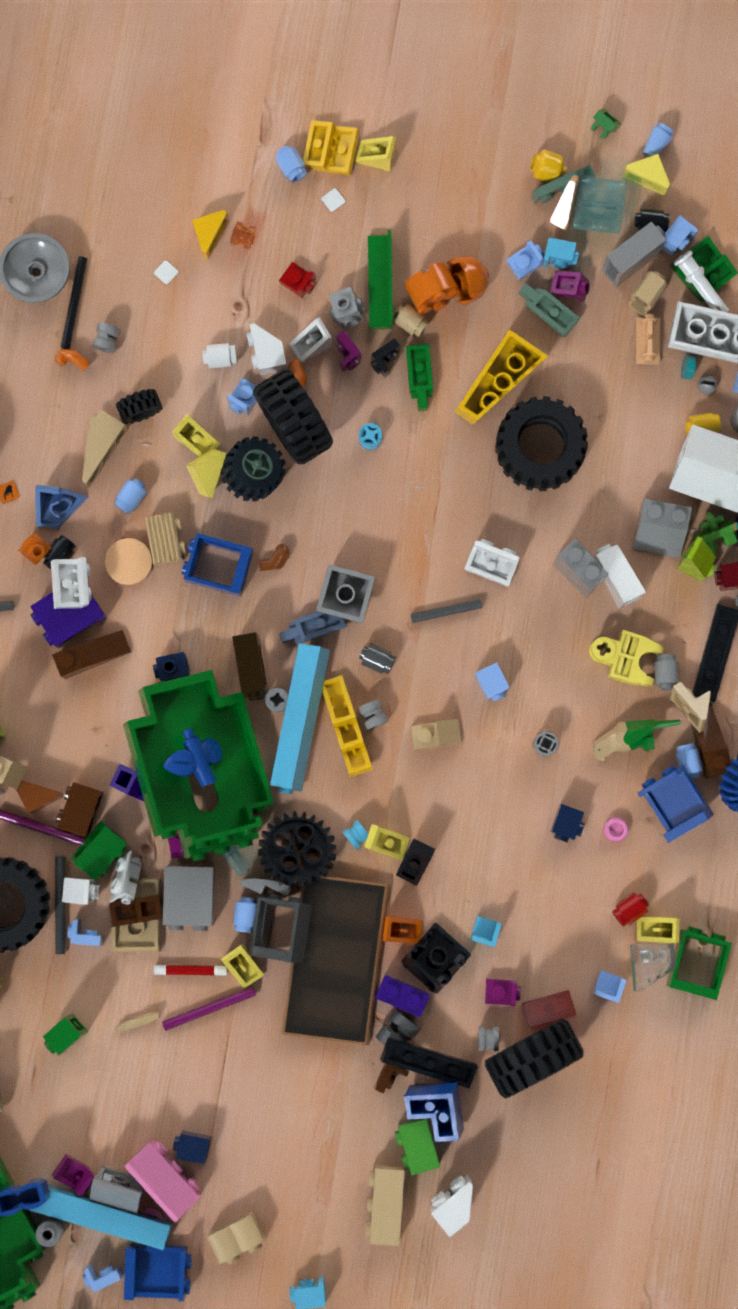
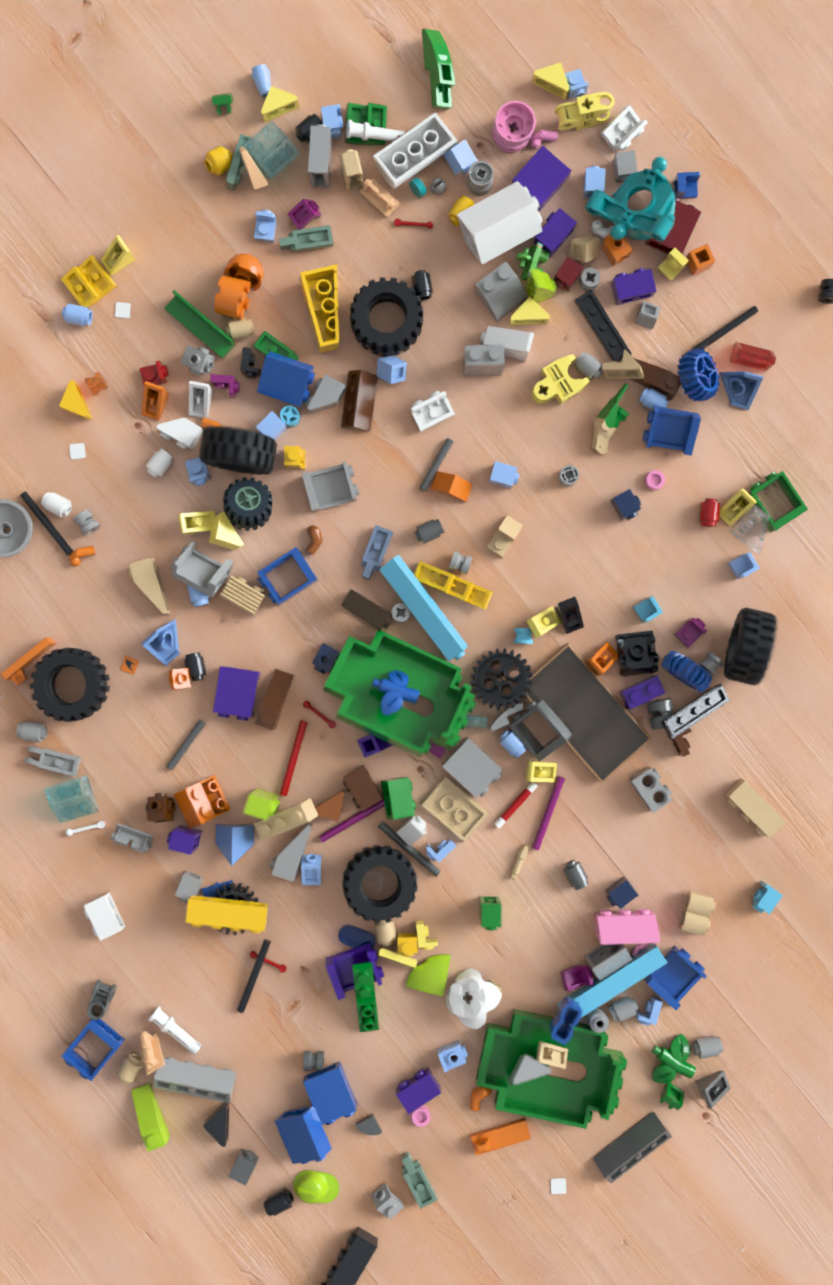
camera: 55 degrees left, 5 degrees up
white bracket [51,557,92,609] -> none
light nougat tile [105,538,153,586] -> none
reddish brown slope [108,895,162,927] -> none
white hinge [110,851,142,904] -> none
black tyre [116,389,163,424] -> none
light grey slope [316,564,376,624] -> none
bright green brick [395,1118,440,1175] -> none
blue brick [404,1082,464,1142] -> none
white slope [430,1174,473,1237] -> none
clear red slope [522,990,577,1028] -> none
medium azure brick [542,237,579,269] -> none
none -> white brick [41,492,72,518]
none -> orange slope [141,382,169,421]
none -> light grey panel [171,541,233,598]
none -> light blue brick [256,411,287,440]
none -> blue brick [257,352,315,407]
none -> red bar [280,720,308,796]
none -> yellow brick [284,446,306,469]
none -> light grey panel [302,461,359,513]
none -> red hinge [303,701,336,729]
none -> light grey slope [306,374,346,414]
none -> reddish brown panel [341,370,378,431]
none -> light blue panel [377,355,407,384]
none -> red hinge [394,218,433,229]
none -> black brick [411,270,433,301]
none -> orange slope [431,471,473,502]
none -> light yellow slope [510,297,550,325]
none -> dark grey brick [563,860,589,890]
none -> light grey brick [608,996,639,1022]
none -> light grey brick [628,767,672,813]
none -> blue gear [661,651,712,692]

